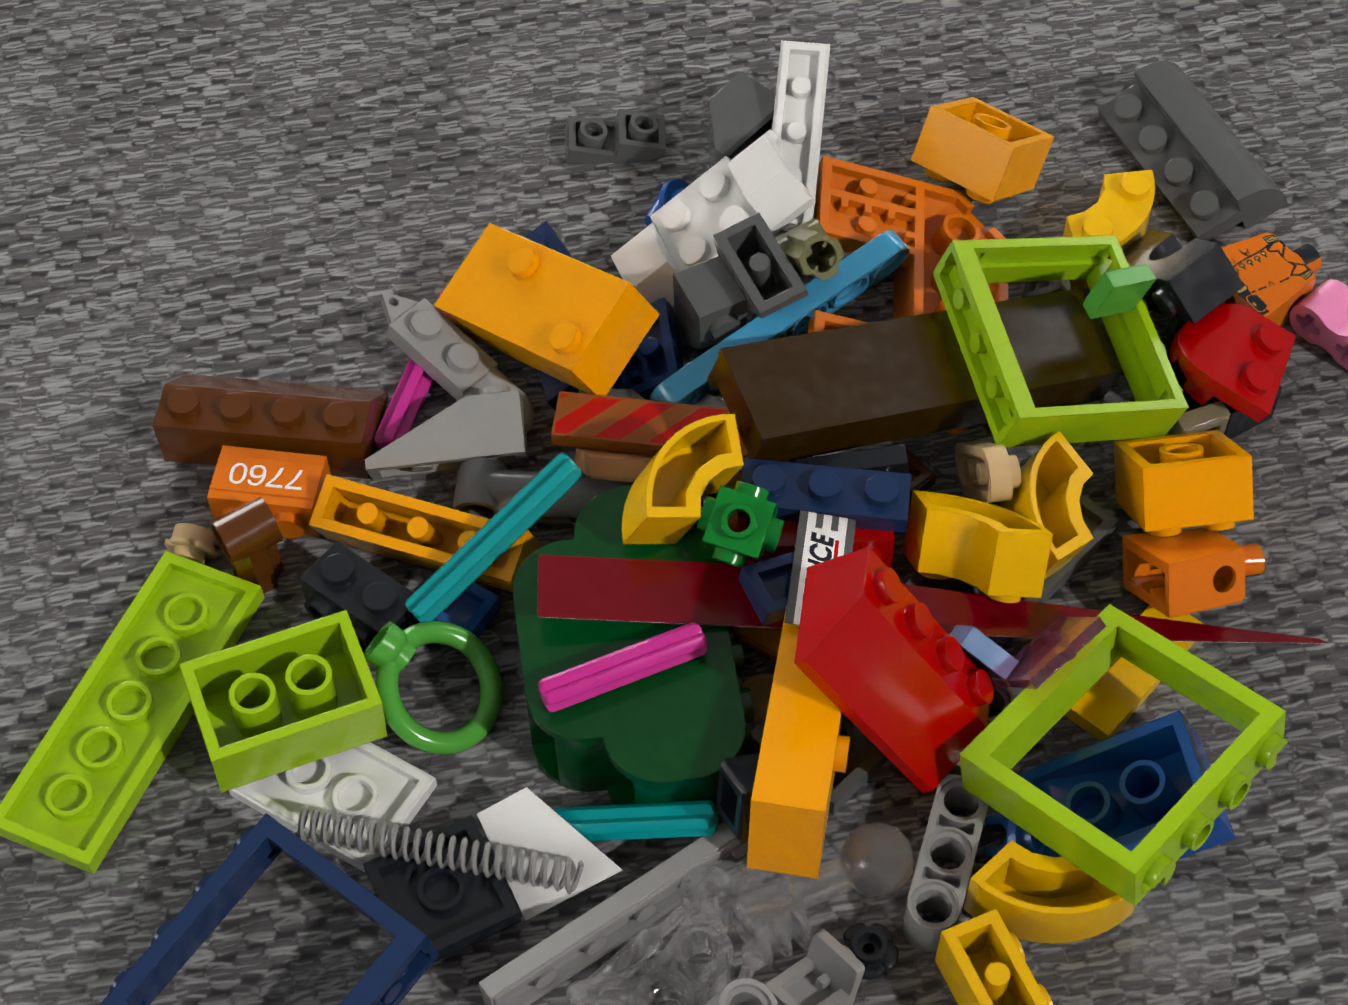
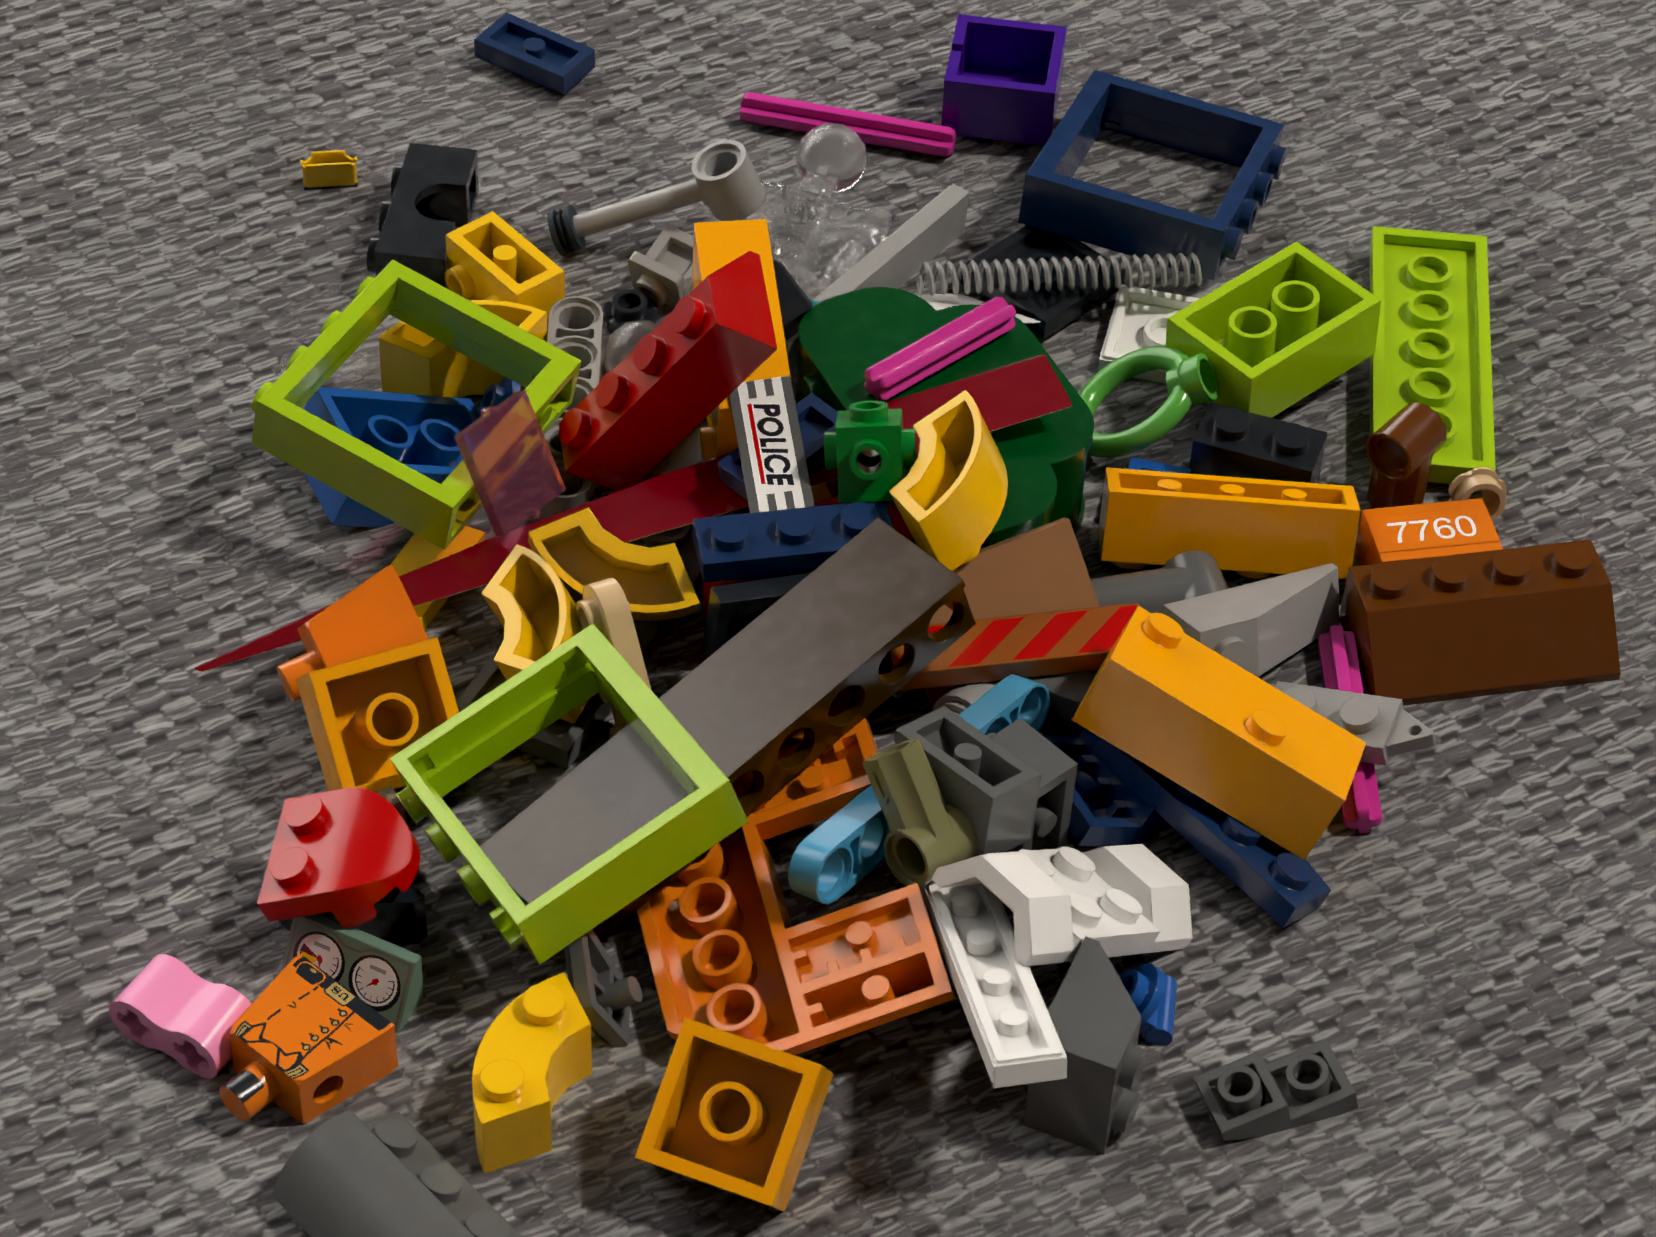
camera: 160 degrees right, 10 degrees down
teal axle [405,453,583,623] -> none
medium blue tile [949,625,1019,680] -> none
bright green tile [1082,264,1156,319] -> none
black arch [1123,229,1245,324] -> none

